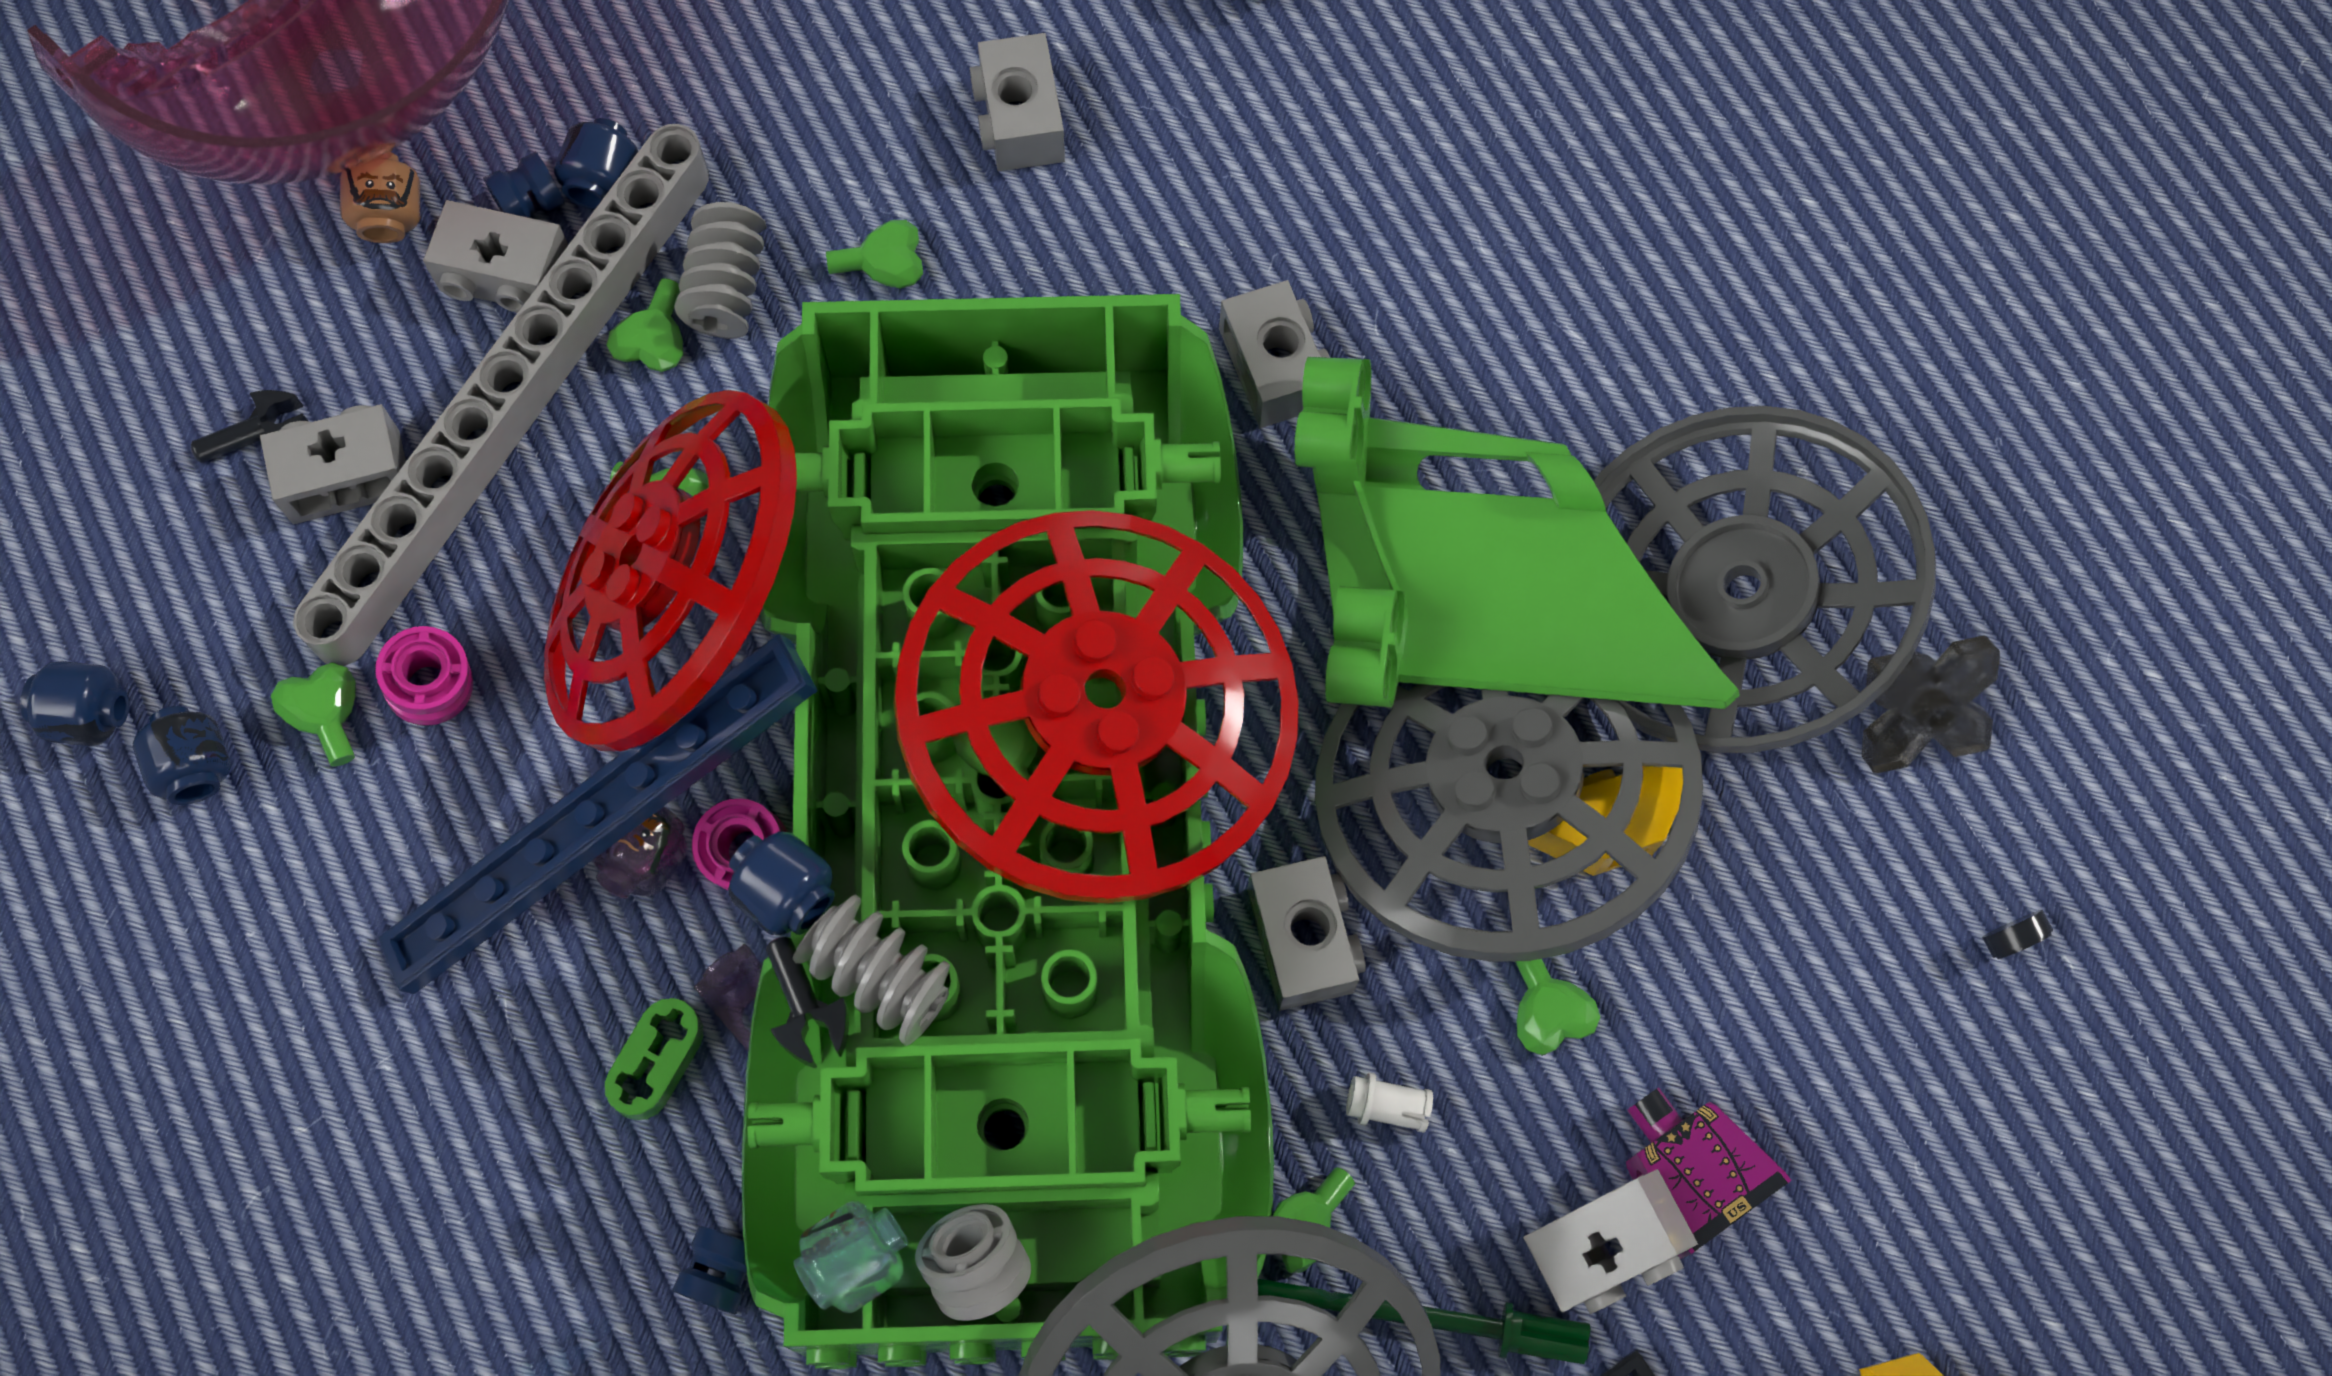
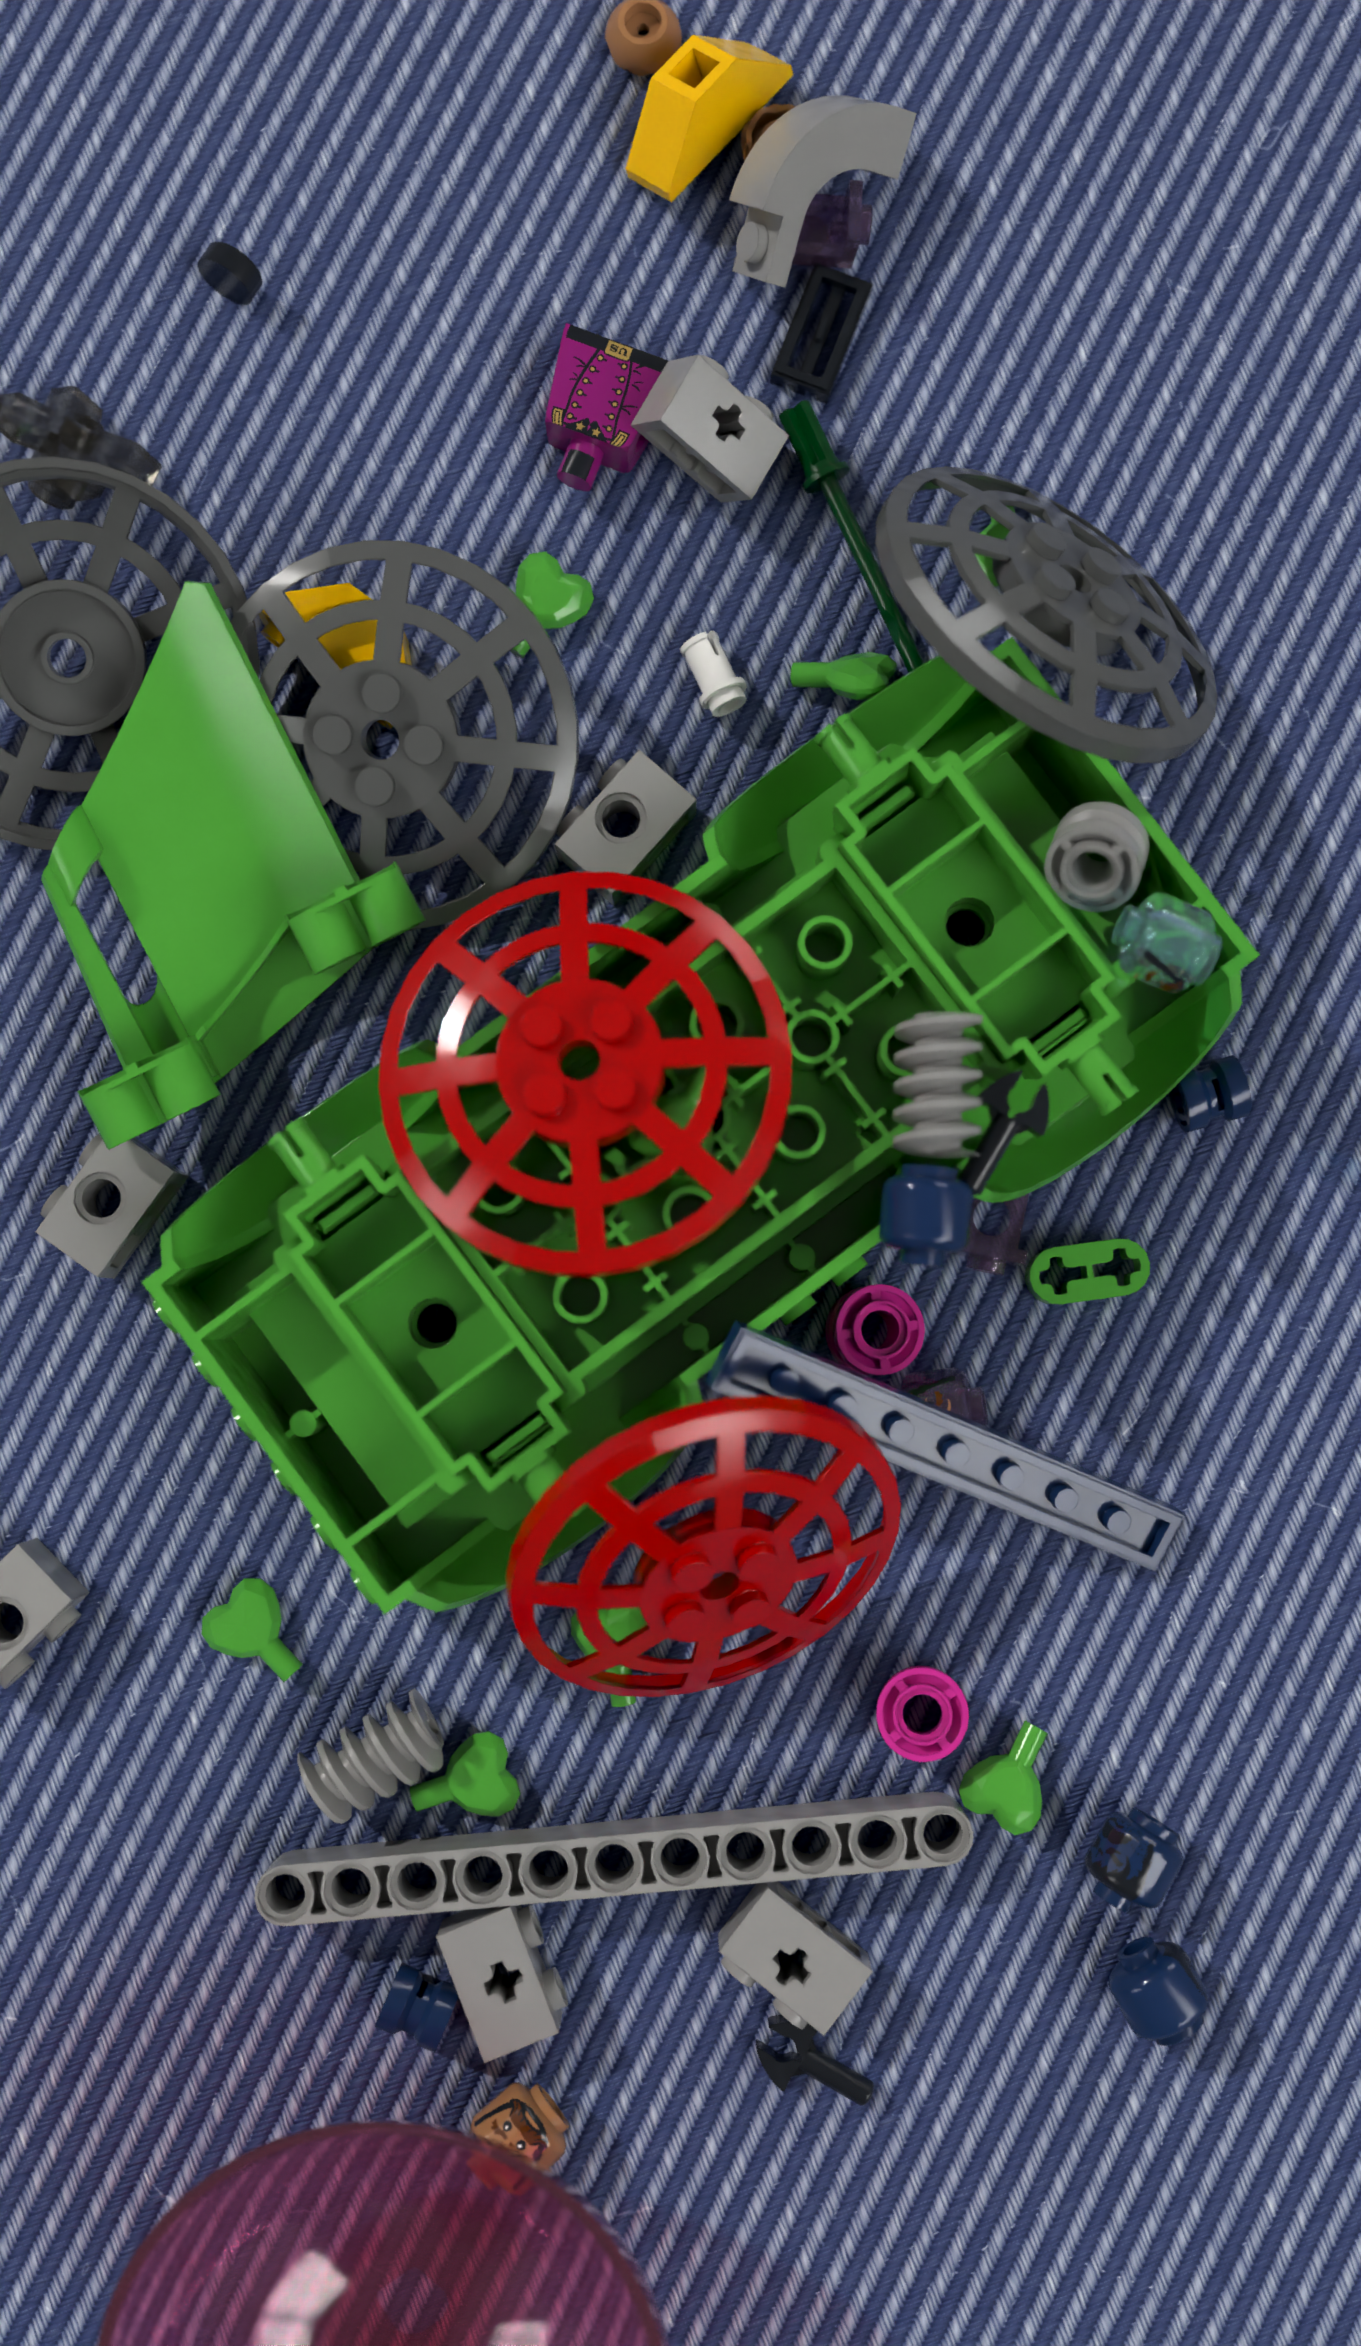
camera: 120 degrees left, 15 degrees up
dark blue head [554,118,638,210] -> none

